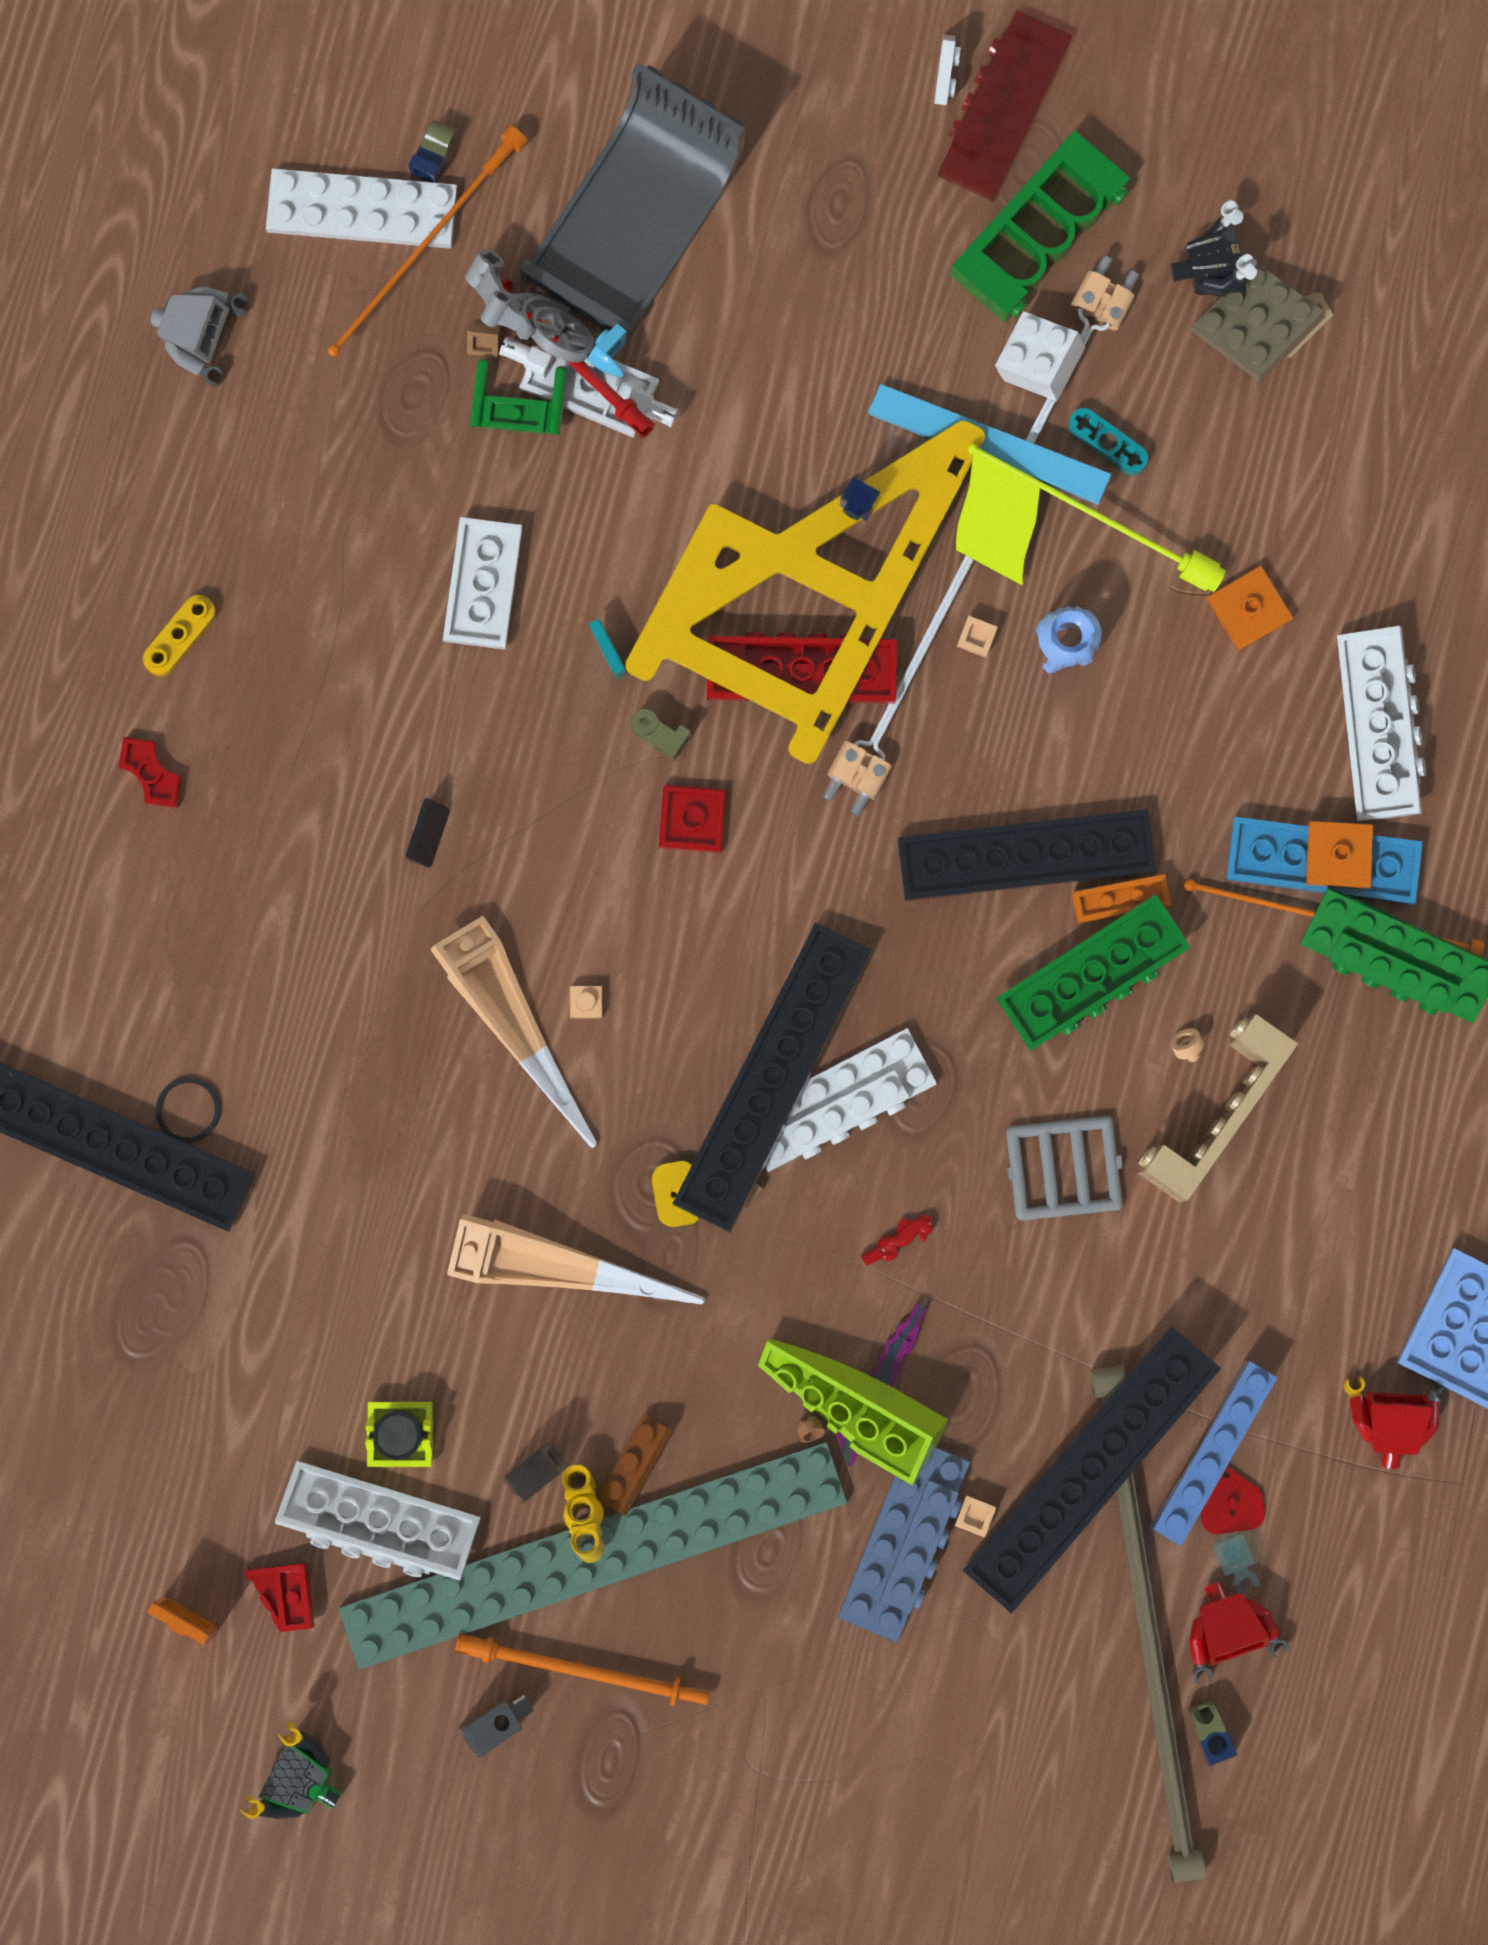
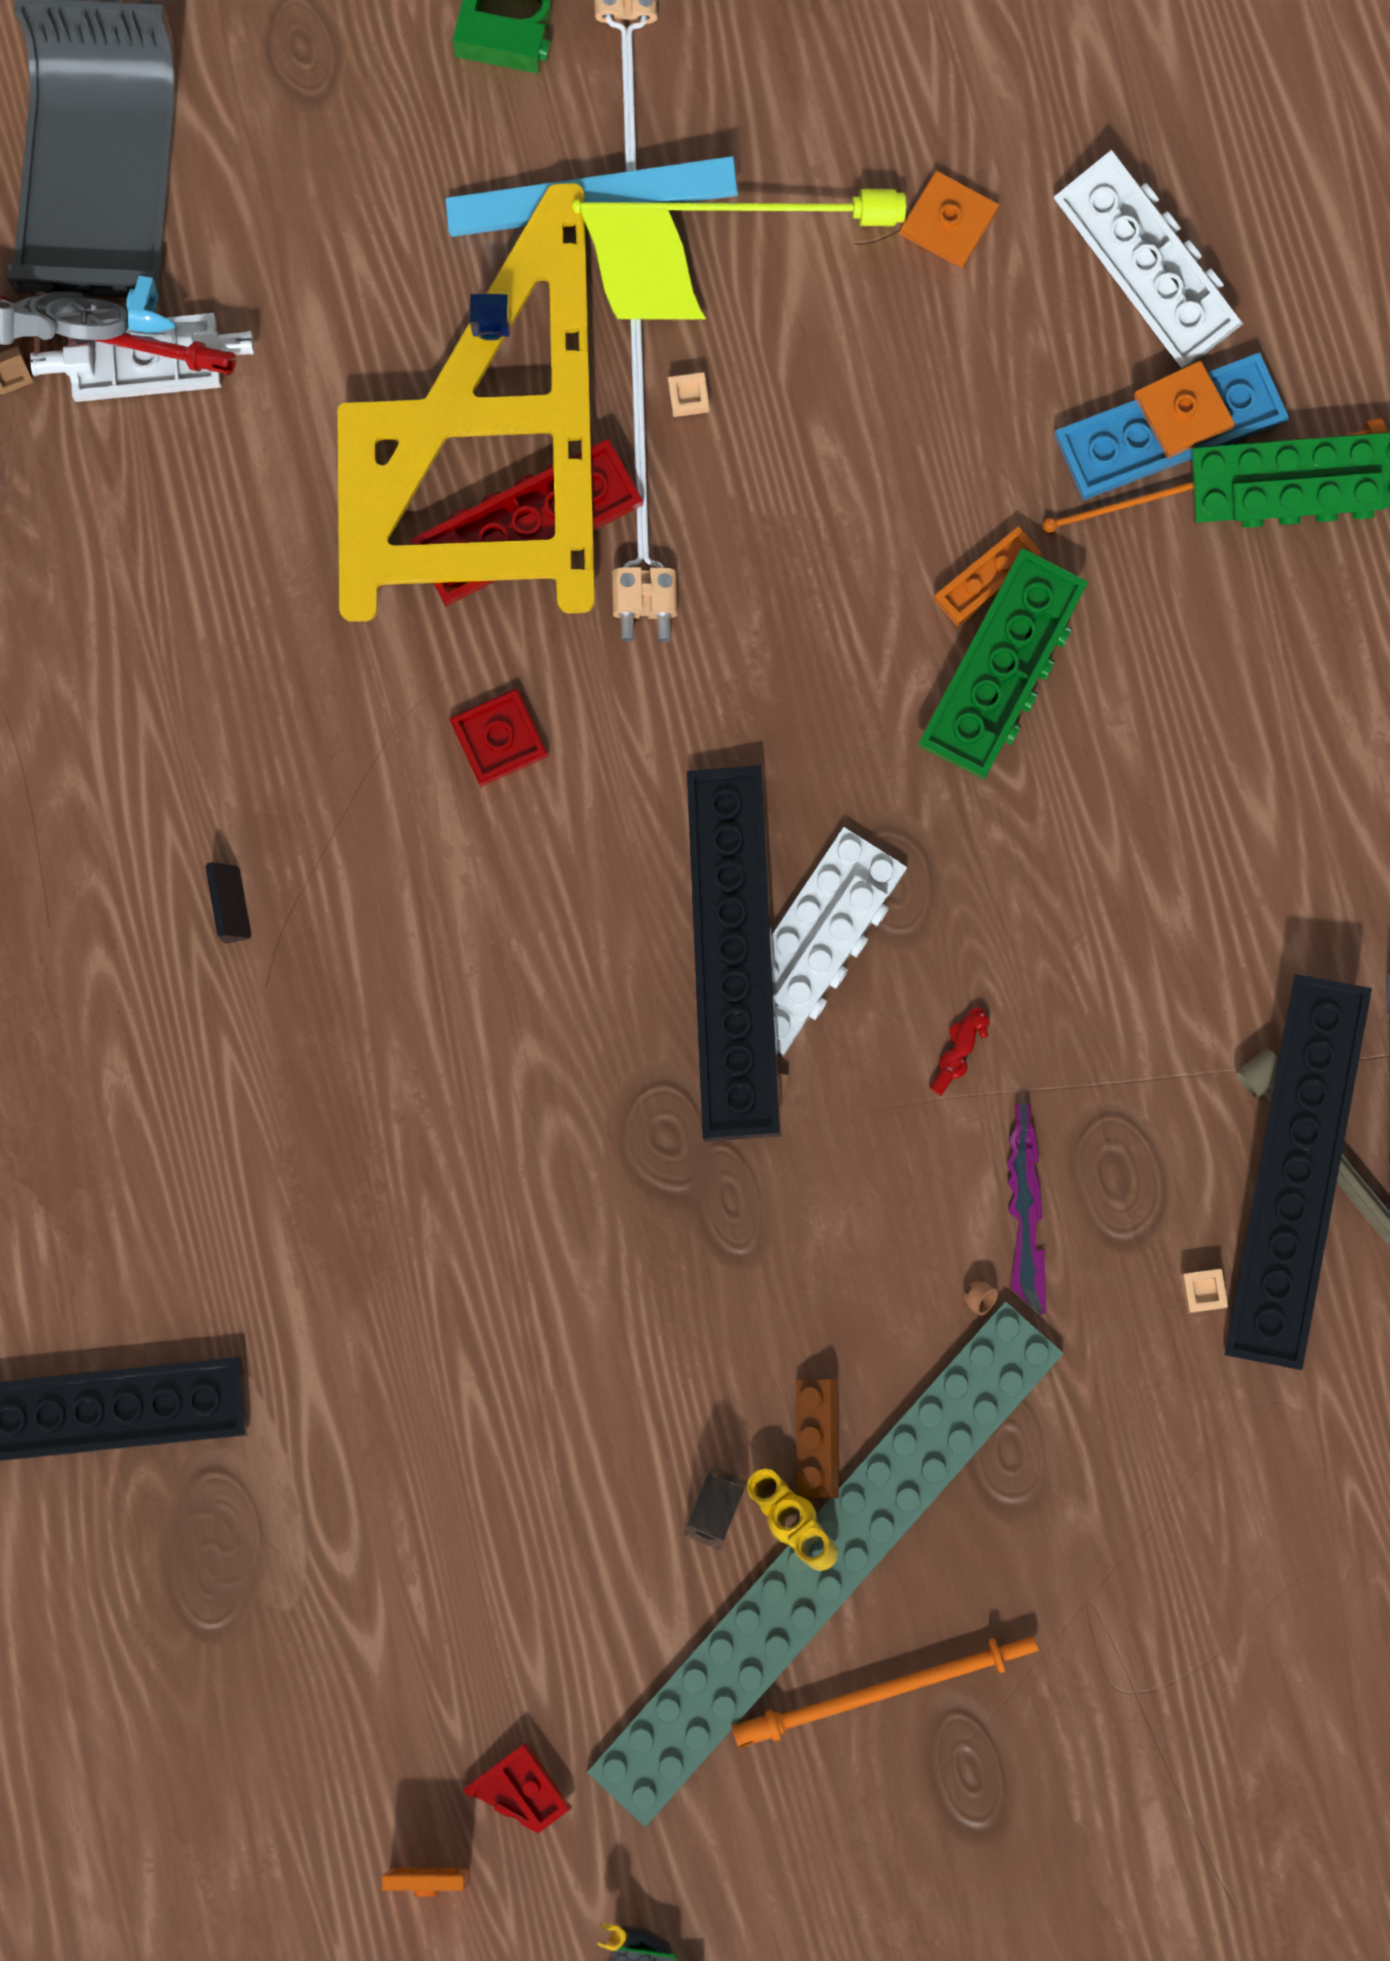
camera: 25 degrees left, 5 degrees down
black piece [156,1078,220,1142] -> none
white plate [275,1461,480,1580] -> none
piece [365,1402,433,1467] -> none
light nougat plate [430,916,596,1148] -> none
white plate [443,517,523,650] -> none
light nougat plate [447,1214,705,1304] -> none
dark grey torso [458,1695,534,1758] -> none
green plate [469,359,568,436] -> none
light nougat plate [570,986,602,1019] -> none
teal tile [588,619,627,680] -> none
olive leg [631,709,692,762] -> none
yellow piece [652,1161,699,1227] -> none
lime wedge [758,1338,948,1486] -> none
sand blue plate [837,1448,970,1643] -> none
black plate [897,809,1156,901] -> none
white brick [995,311,1085,401] -> none
light grey bar [1006,1116,1123,1221] -> none
light blue piece [1036,606,1102,673] -> none
teal beam [1068,408,1148,476] -> none
tan plate [1138,1014,1298,1203] -> none
light nougat tile [1170,1028,1204,1062] -> none

